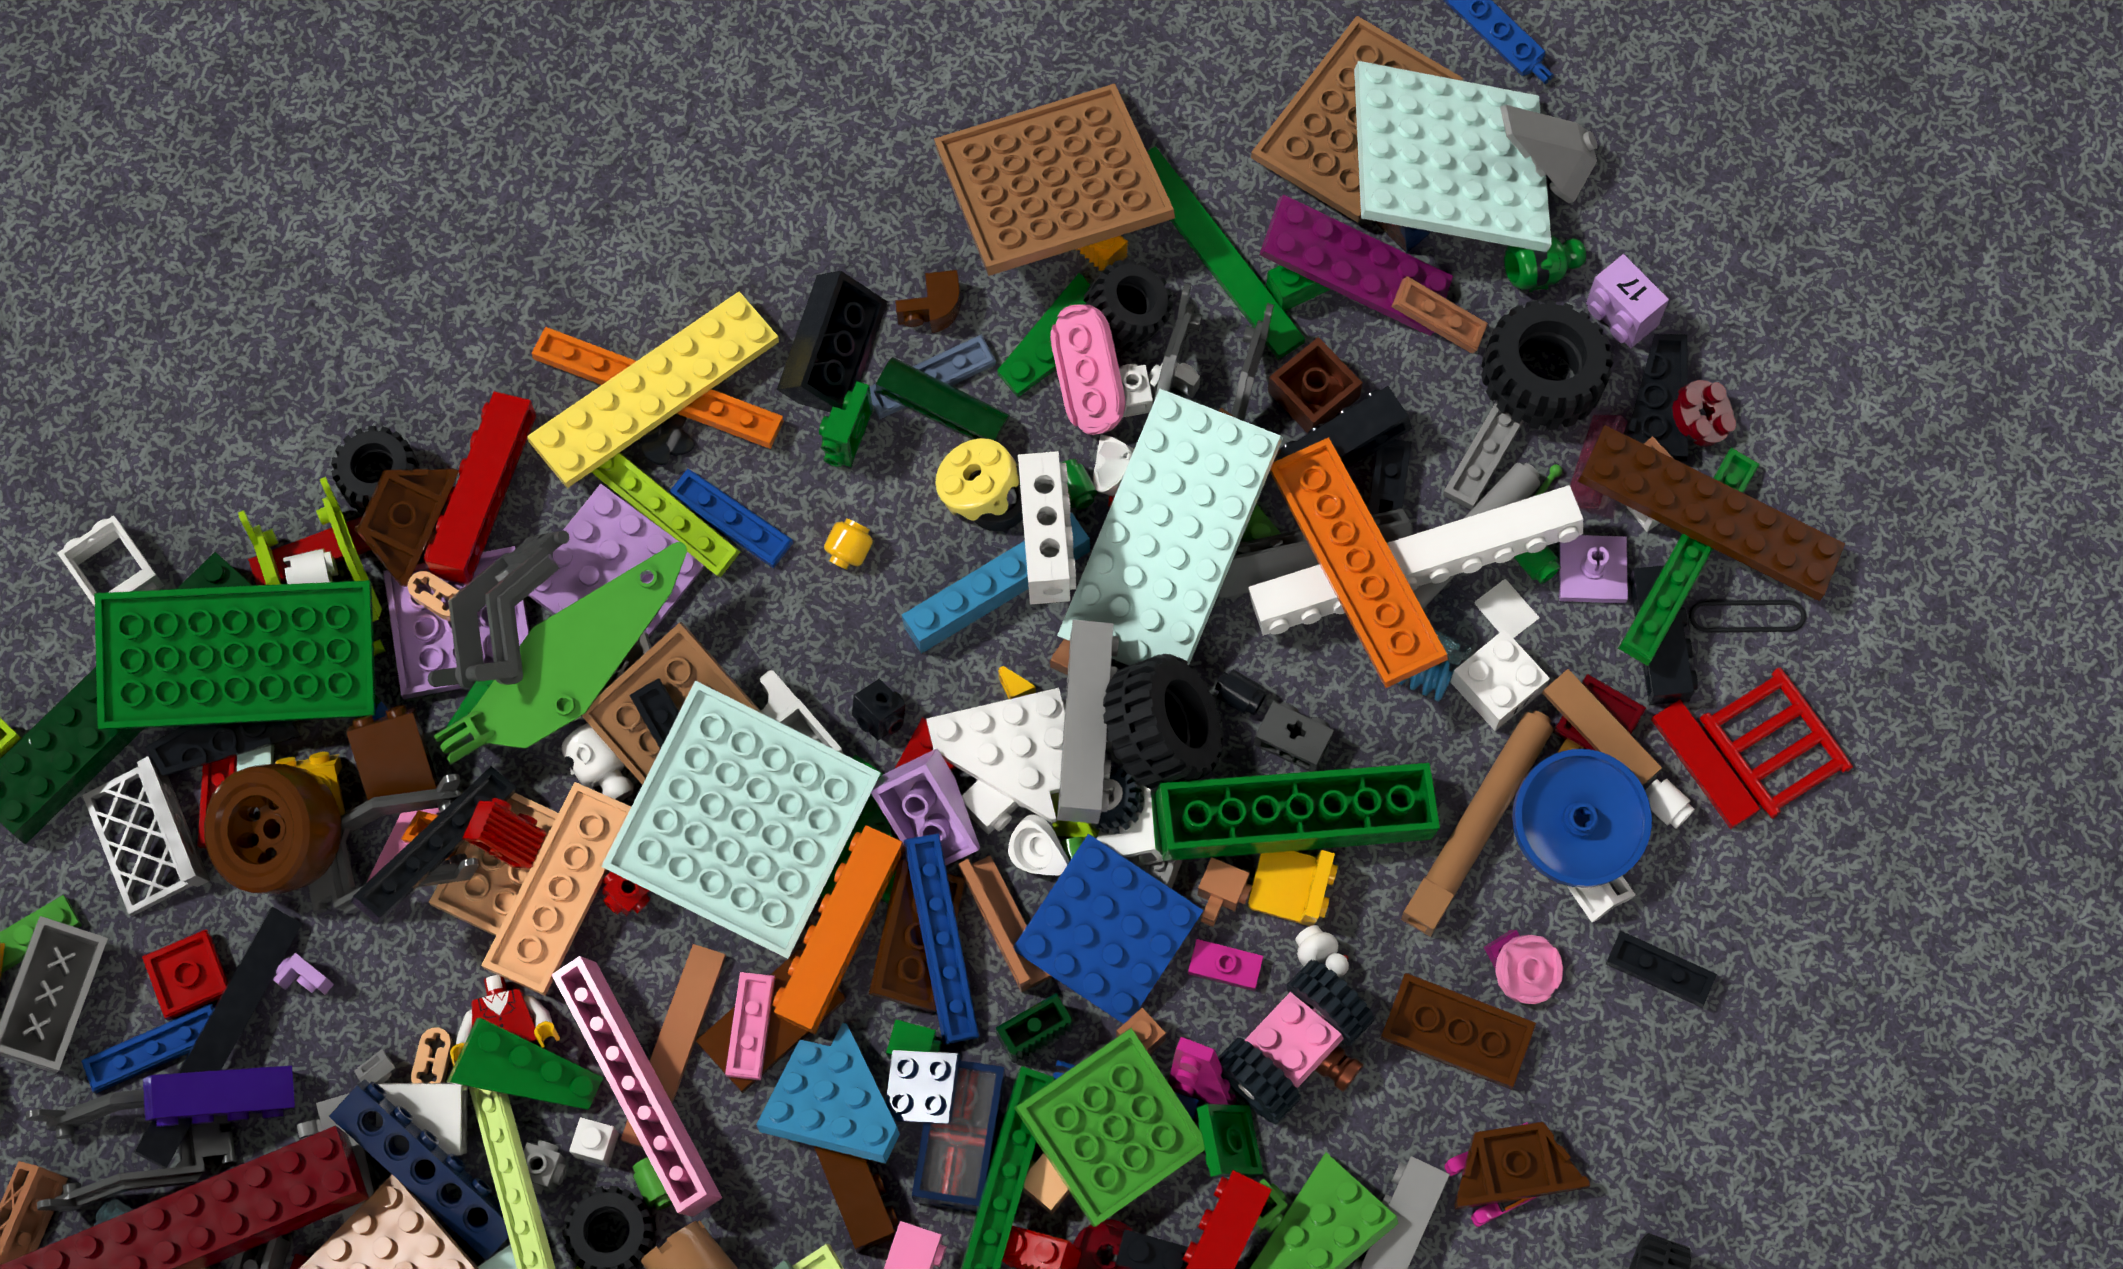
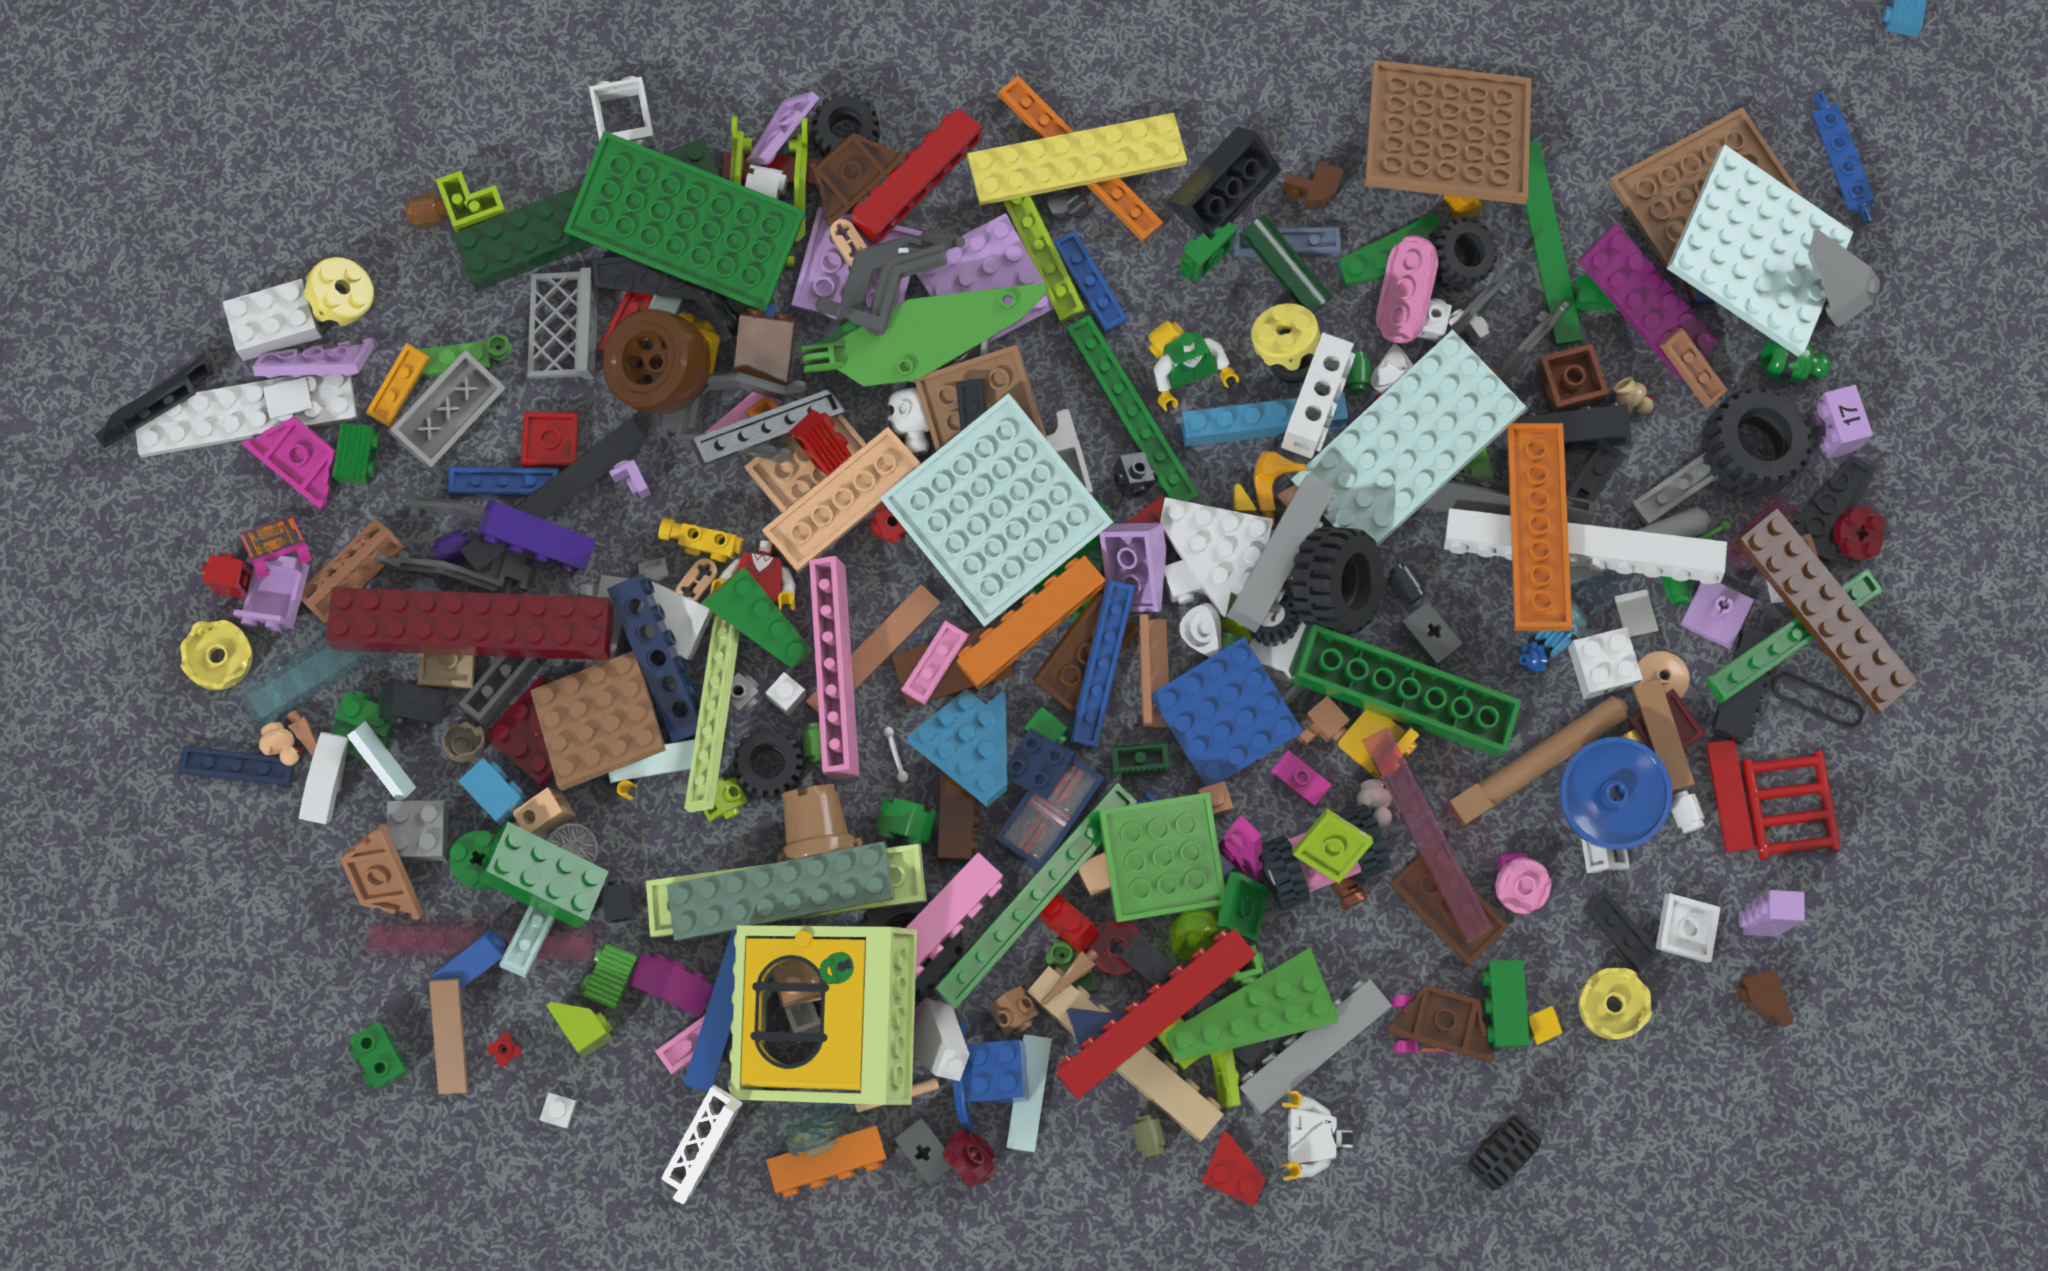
camera: 20 degrees right, 5 degrees up
none -> dark purple brick [431,529,472,564]
none -> bright green plate [486,335,512,361]
none -> yellow brick [658,517,743,562]
none -> black plate [693,289,740,343]
none -> lavender wing [746,91,819,166]
none -> green brick [875,796,937,848]
none -> white hinge [883,727,908,783]
none -> green plate [1066,315,1199,502]
none -> torso [1154,332,1239,412]
none -> clear neon green cylinder [1169,909,1224,961]
none -> light orange animal [1253,450,1307,528]
none -> lime tile [1293,808,1373,883]
none -> clear pink tile [1362,727,1492,941]
none -> green brick [1481,960,1530,1049]
none -> blue plant [1519,641,1548,675]
none -> yellow slope [1528,1006,1563,1045]
none -> light yellow plate [1578,968,1652,1040]
none -> tan animal [1613,377,1654,415]
none -> light nougat dish [1638,651,1690,699]
none -> white plate [1656,893,1721,963]
none -> reddish brown slope [1736,969,1794,1028]
none -> lavender brick [1739,890,1805,937]

